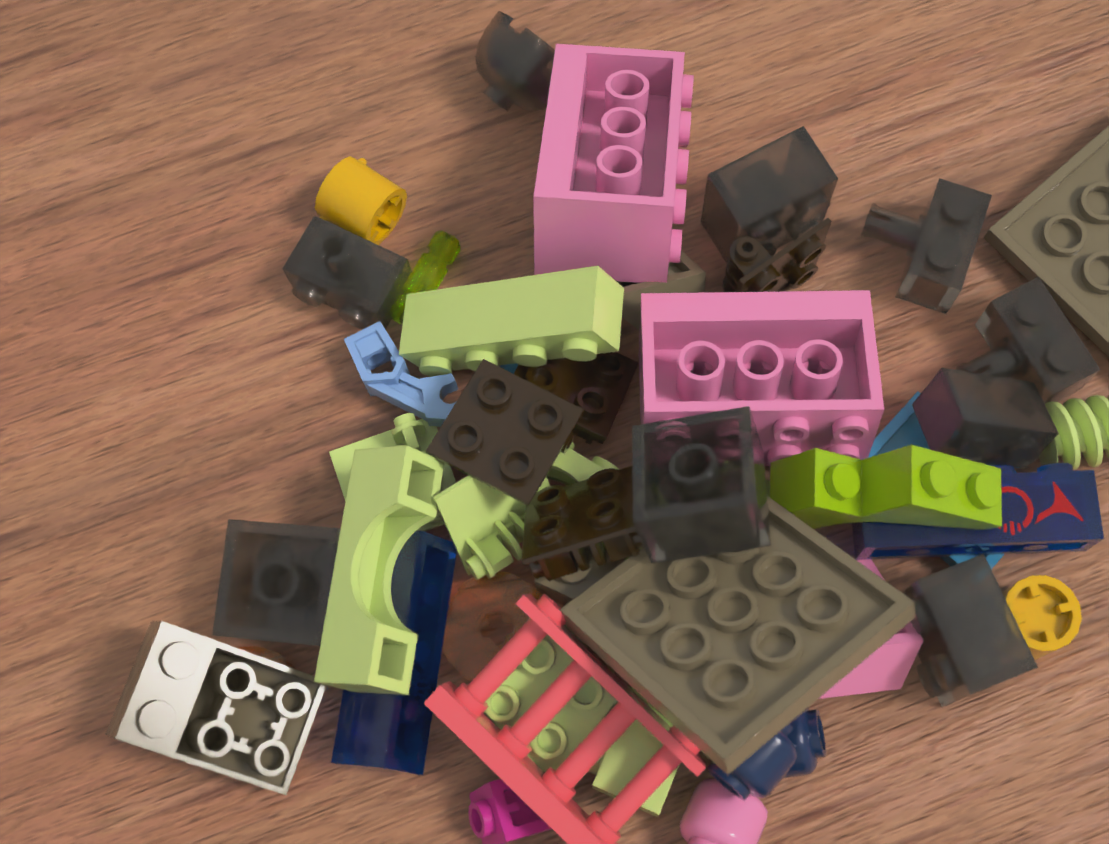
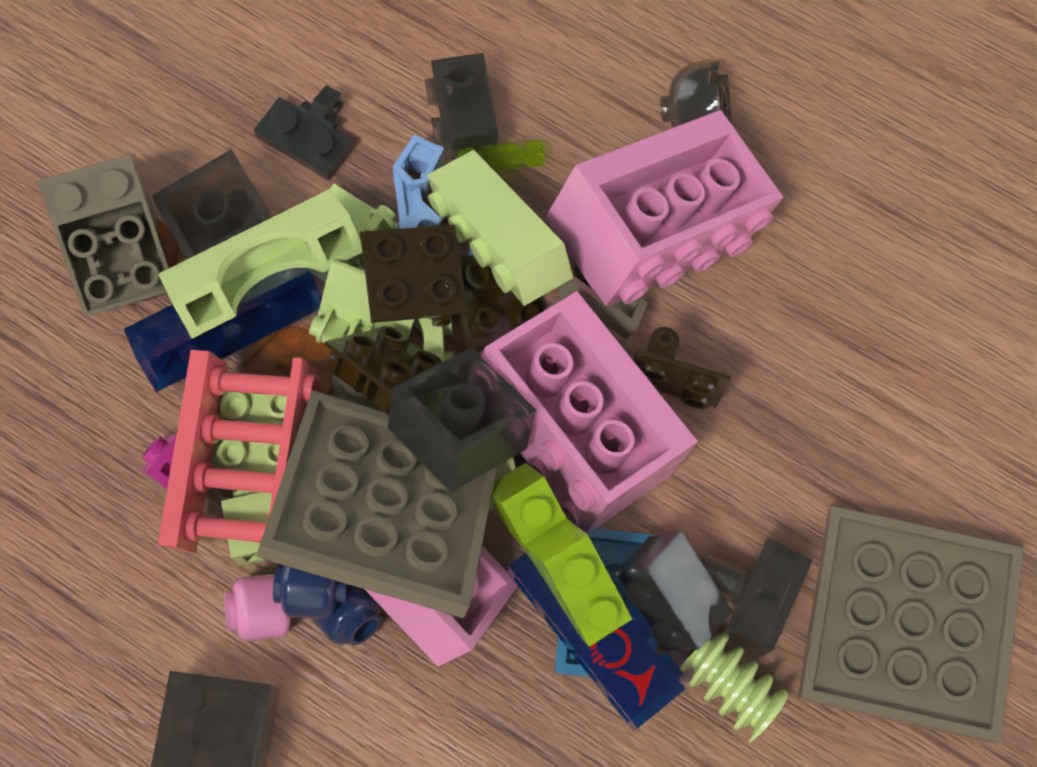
camera: 45 degrees right, 0 degrees up
yellow piece [315,156,407,248] -> none
clear smoke brick [700,126,838,263] -> none
clear smoke brick [860,178,992,314] -> none
clear smoke brick [903,554,1038,708] -> none
yellow piece [985,575,1082,661] -> none
none -> pearl dark grey hinge [254,85,354,181]

